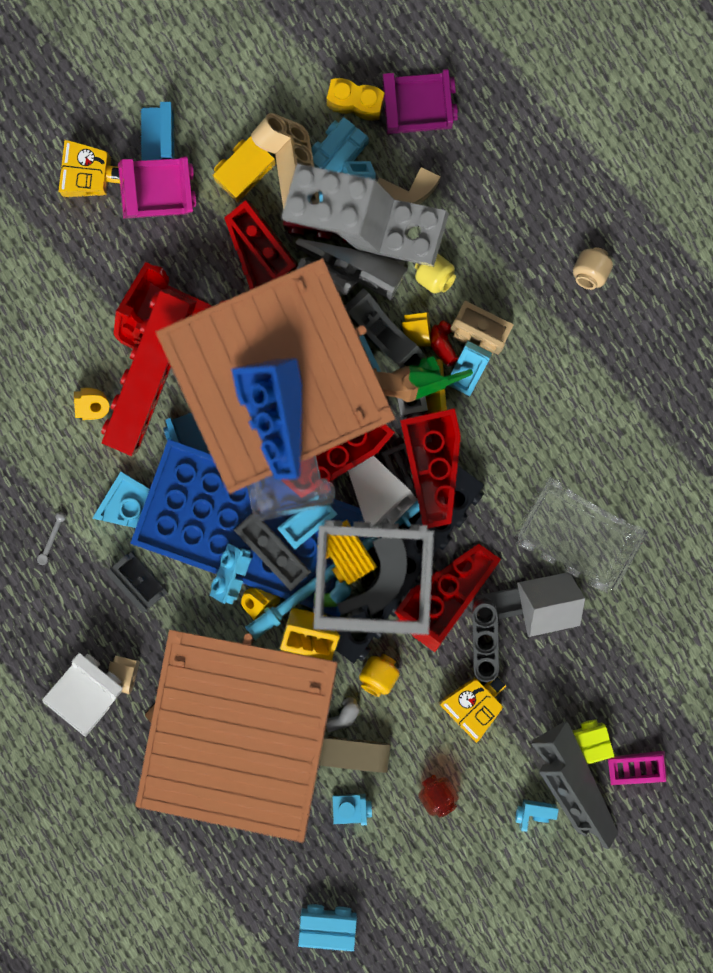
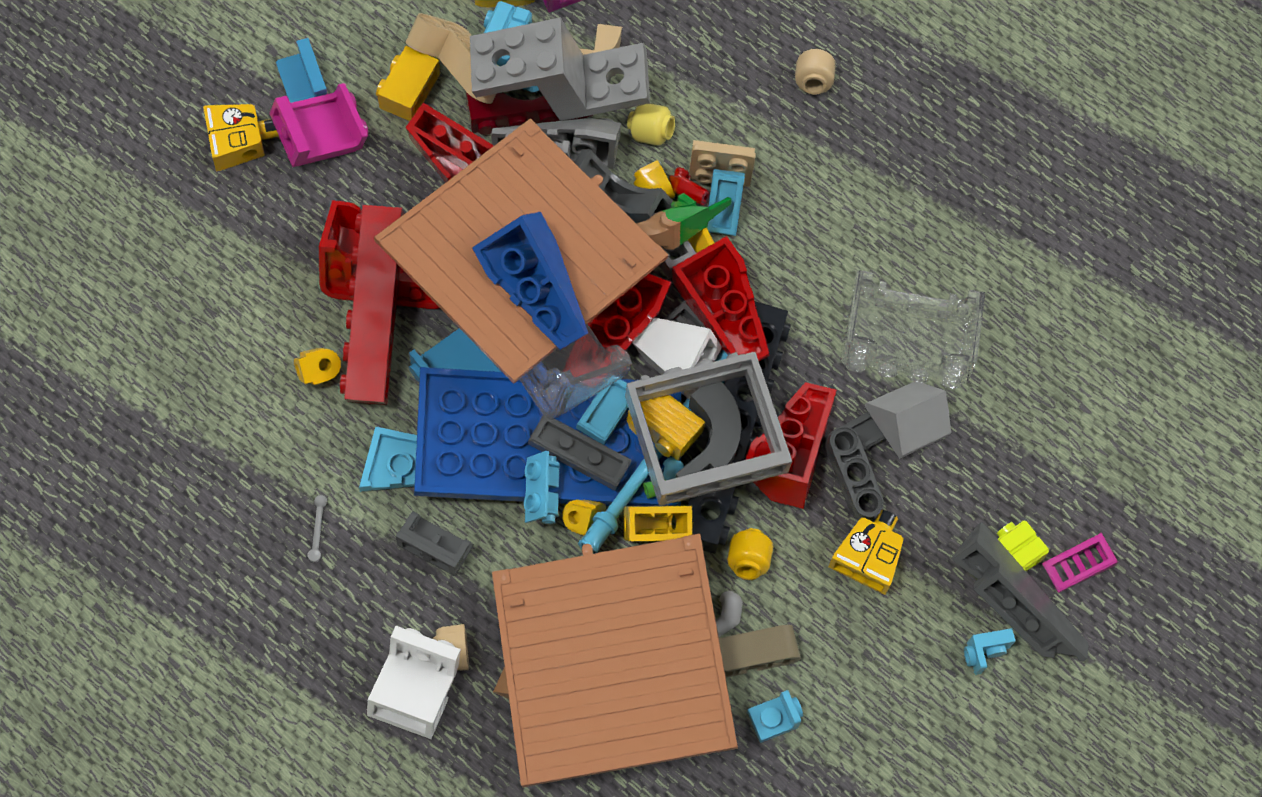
camera: 25 degrees left, 20 degrees down
clear red head [418,775,459,819] -> none

